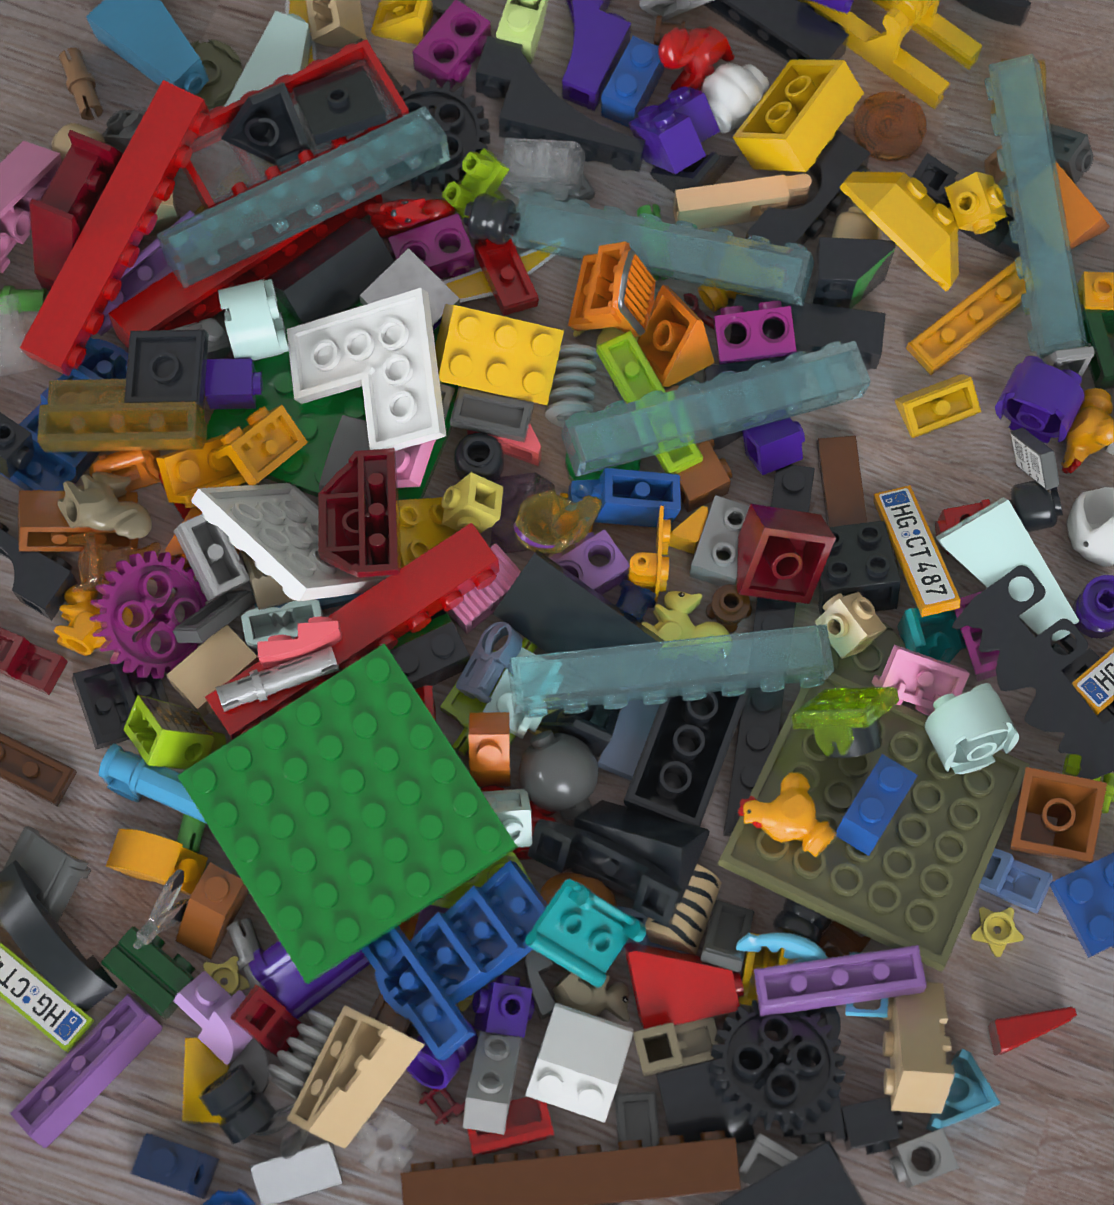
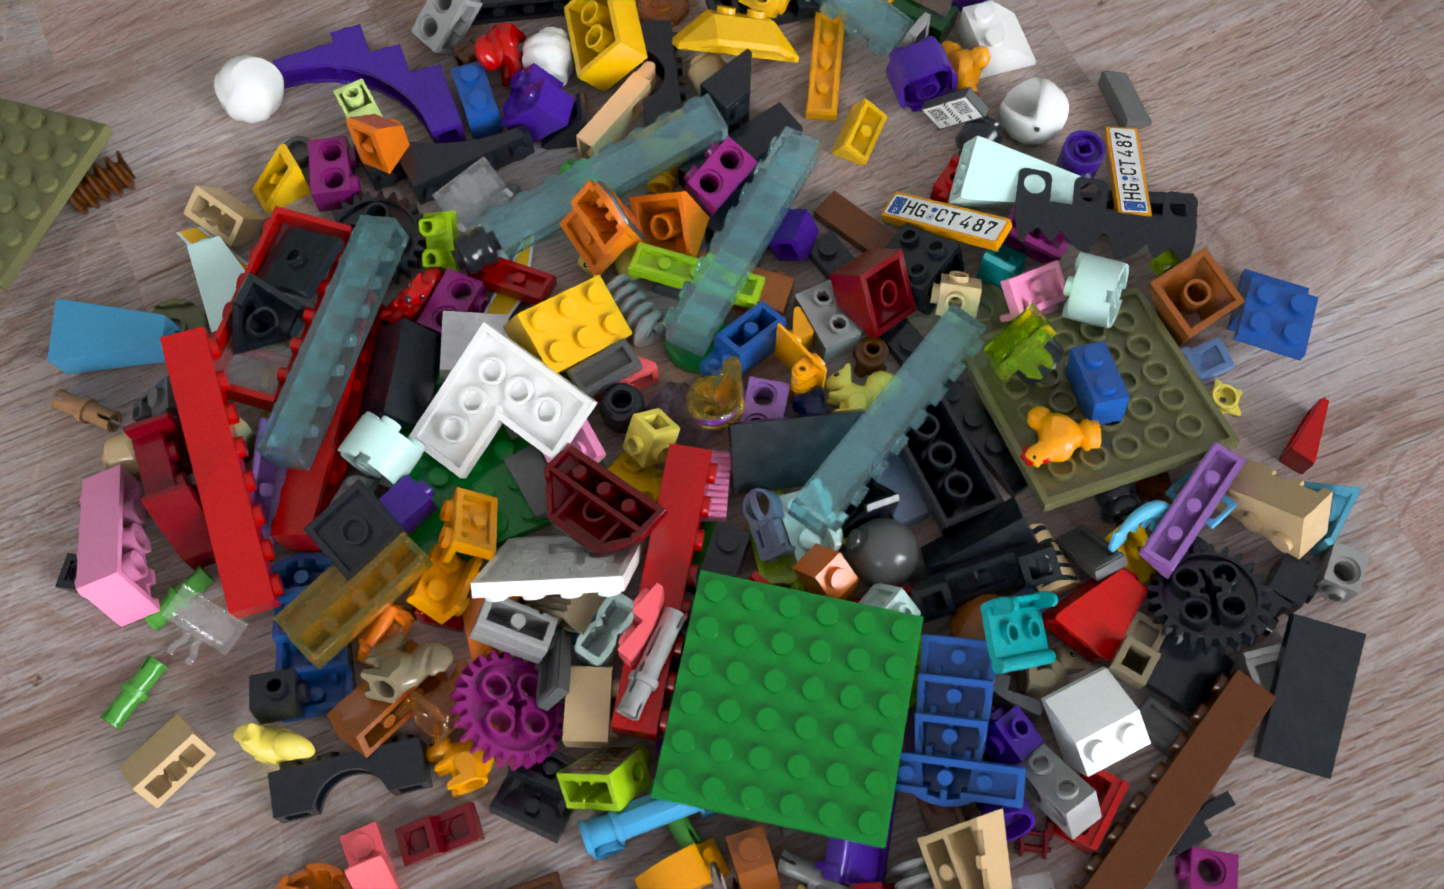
camera: 45 degrees left, 5 degrees down
none -> orange slope [346,114,410,174]

